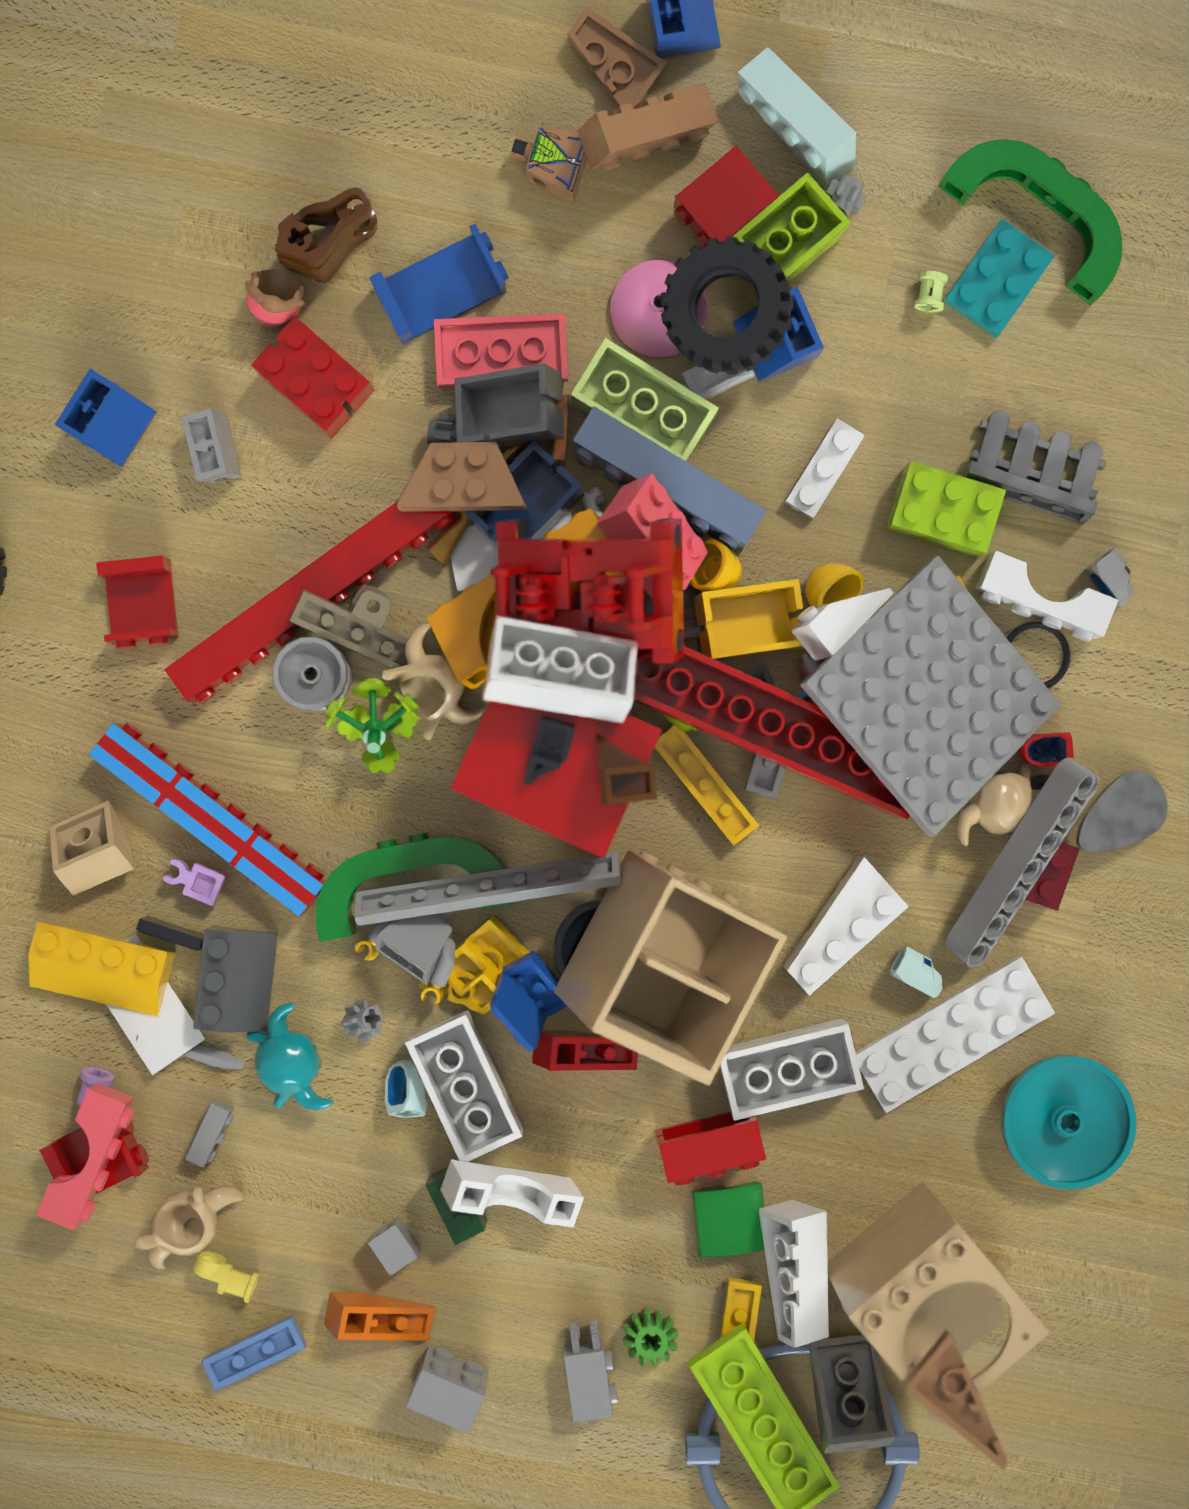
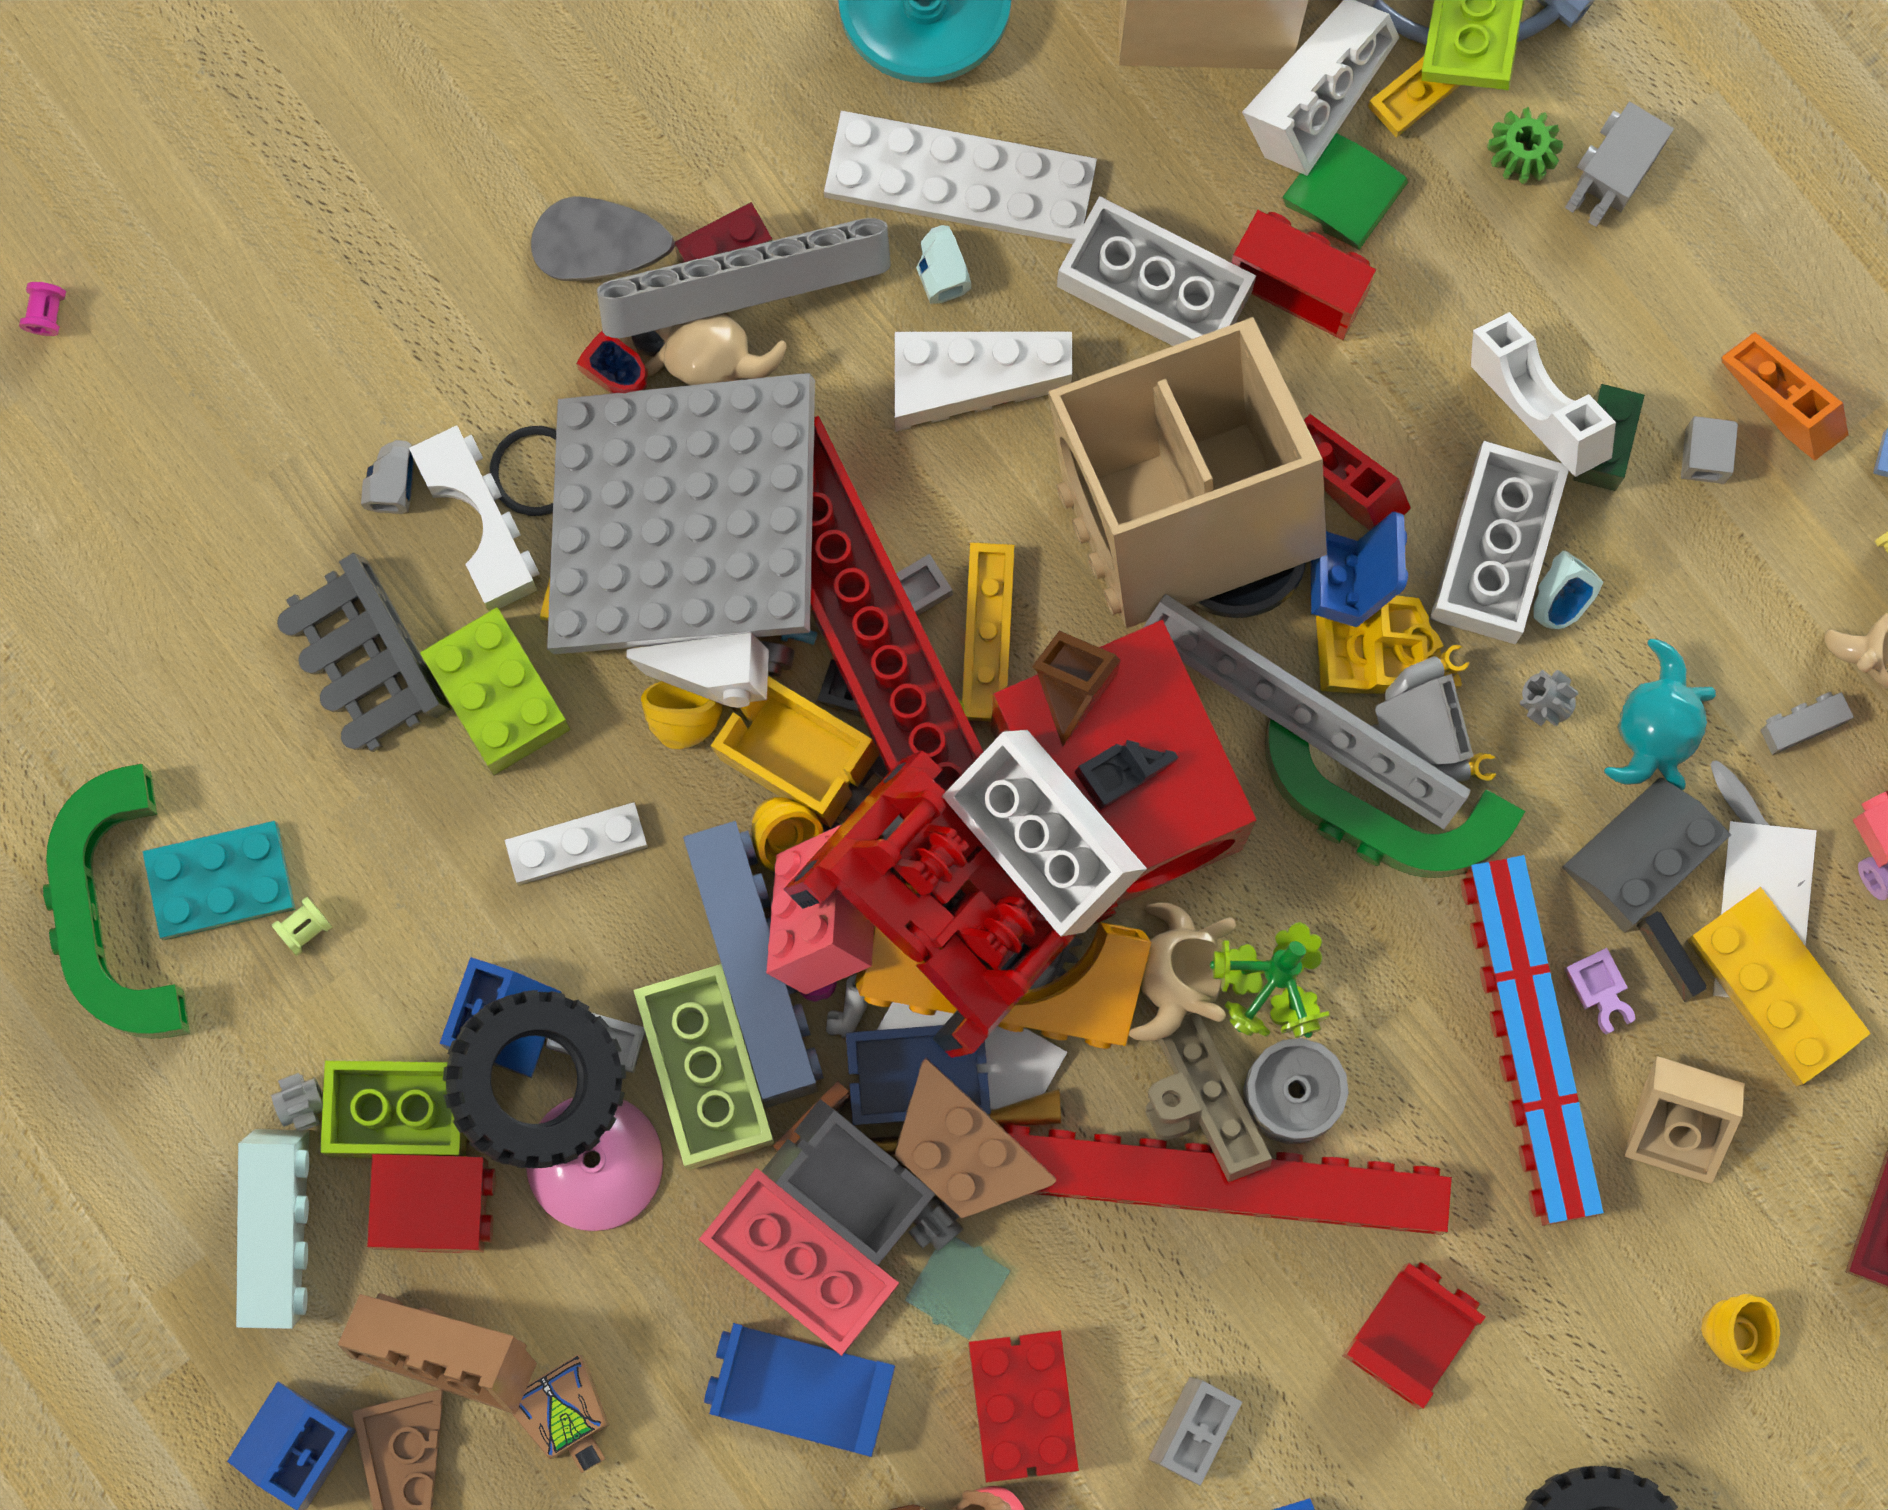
camera: 145 degrees left, 10 degrees down
light grey brick [406,1347,488,1434] -> none
none -> clear light blue piece [905,1237,1011,1340]

